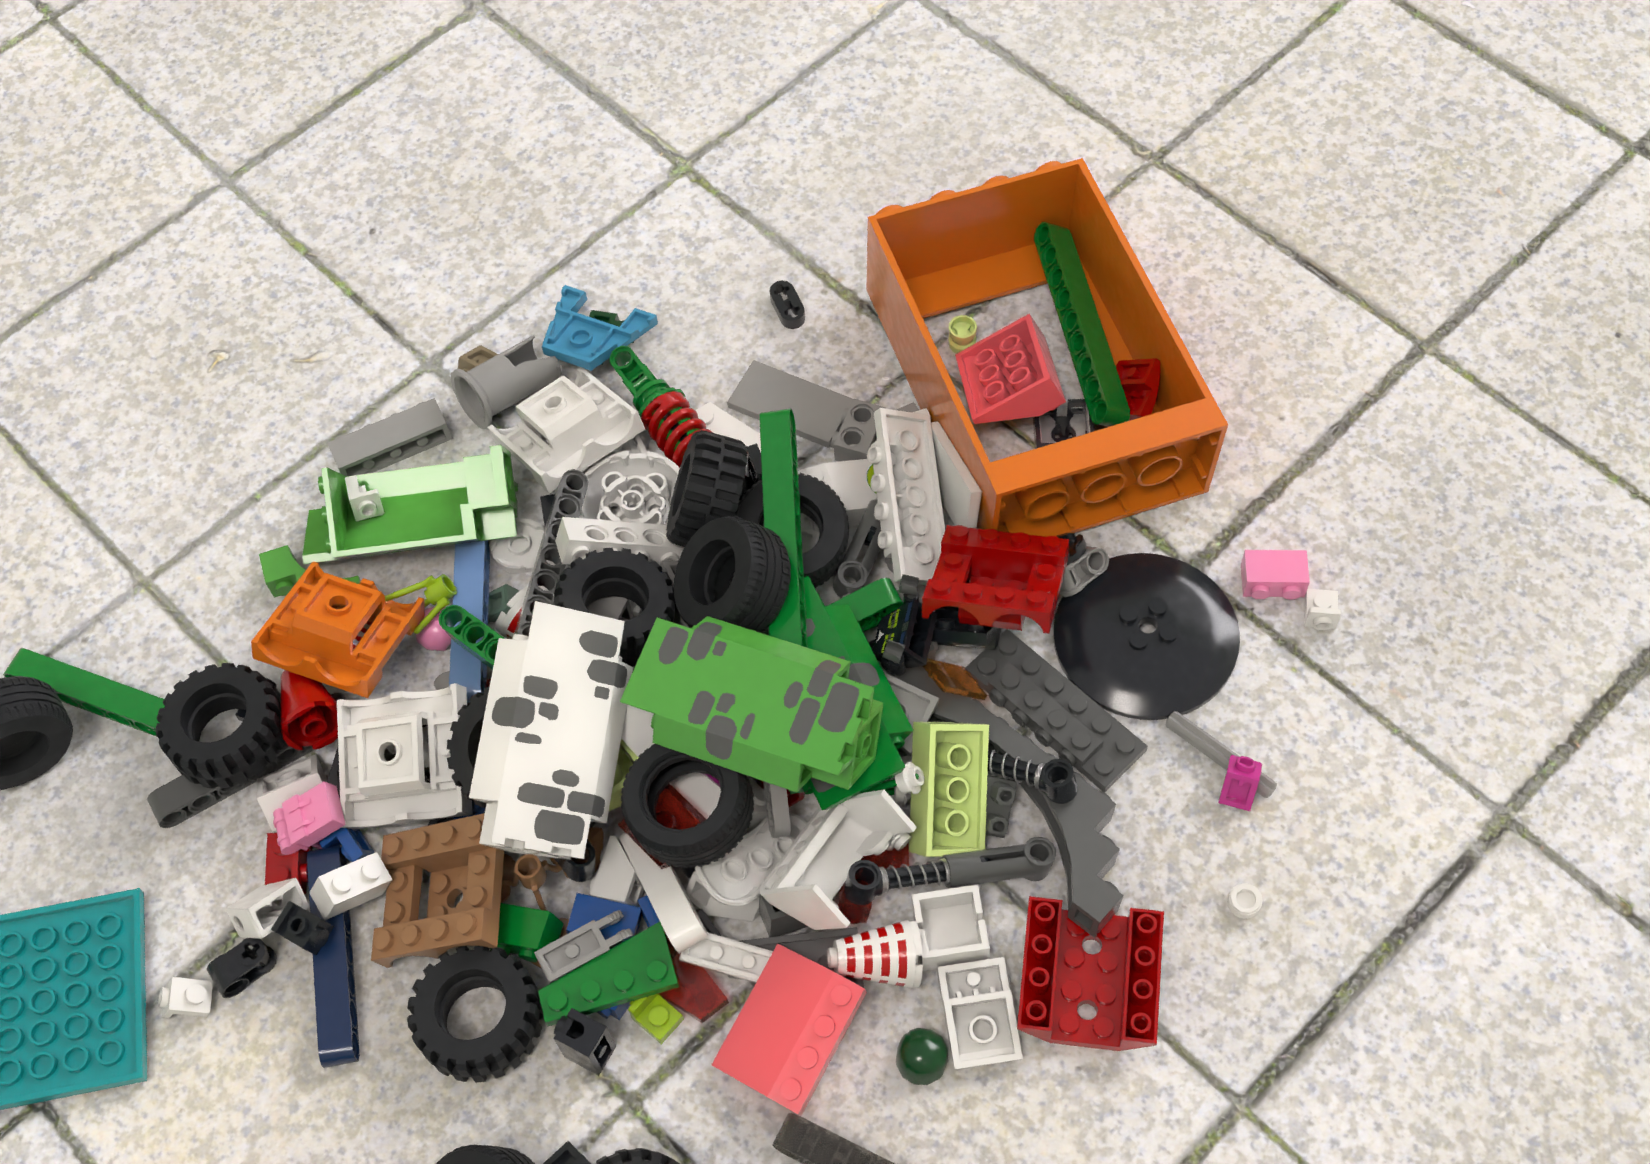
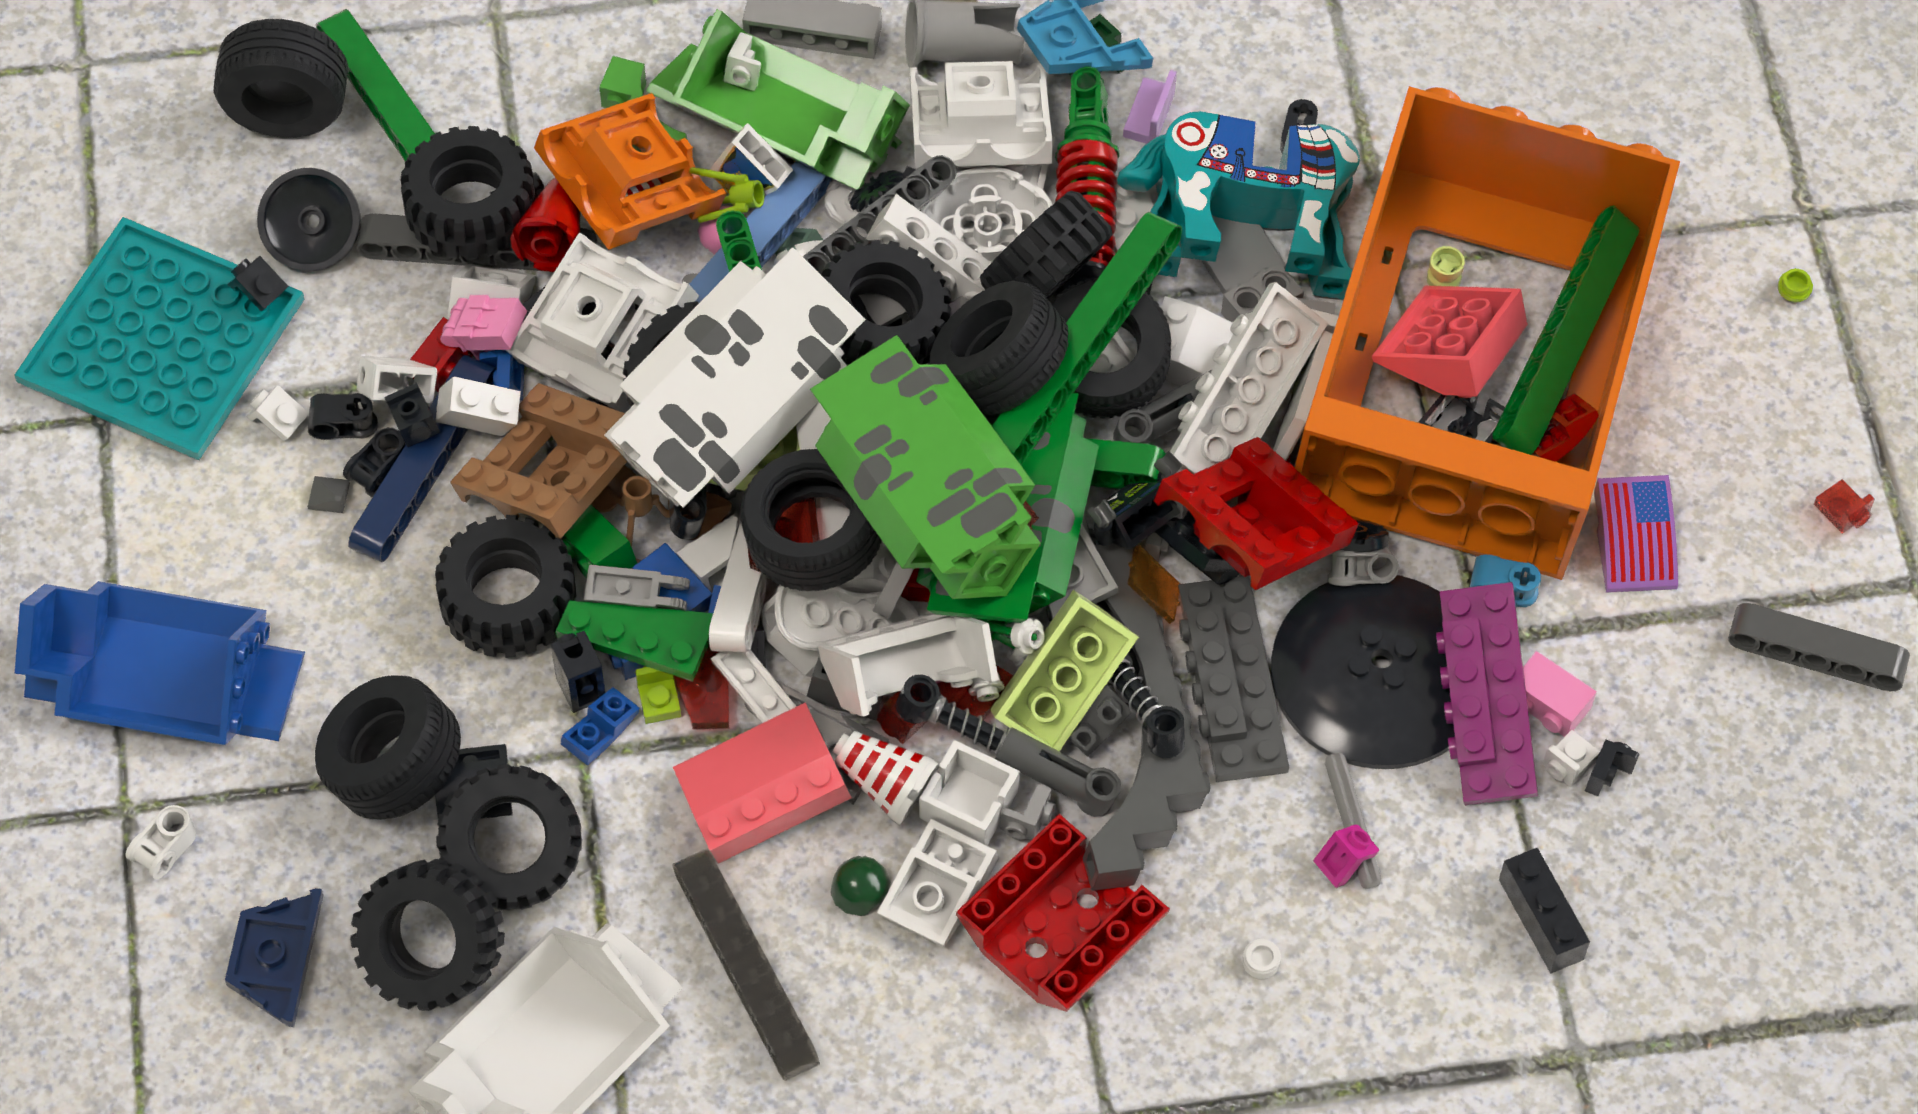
camera: 30 degrees right, 0 degrees up
none -> black bracket [228,256,289,311]
none -> black dish [257,168,361,272]
none -> dark grey slope [307,476,350,513]
none -> black piece [343,427,406,497]
none -> blue slope [561,687,640,766]
none -> white torso [710,123,793,196]
none -> black gear [849,170,904,212]
none -> light grey bracket [1000,784,1055,841]
none -> teal animal [1117,111,1360,299]
none -> lavender panel [1123,70,1177,144]
none -> magenta plate [1436,582,1538,805]
none -> dark azure piece [1469,554,1541,607]
none -> black brick [1499,847,1590,974]
none -> black bracket [1585,739,1640,796]
none -> slope [1594,475,1678,593]
none -> dark grey beam [1728,603,1910,692]
none -> lime plate [1777,269,1813,302]
none -> clear red bracket [1814,479,1875,534]

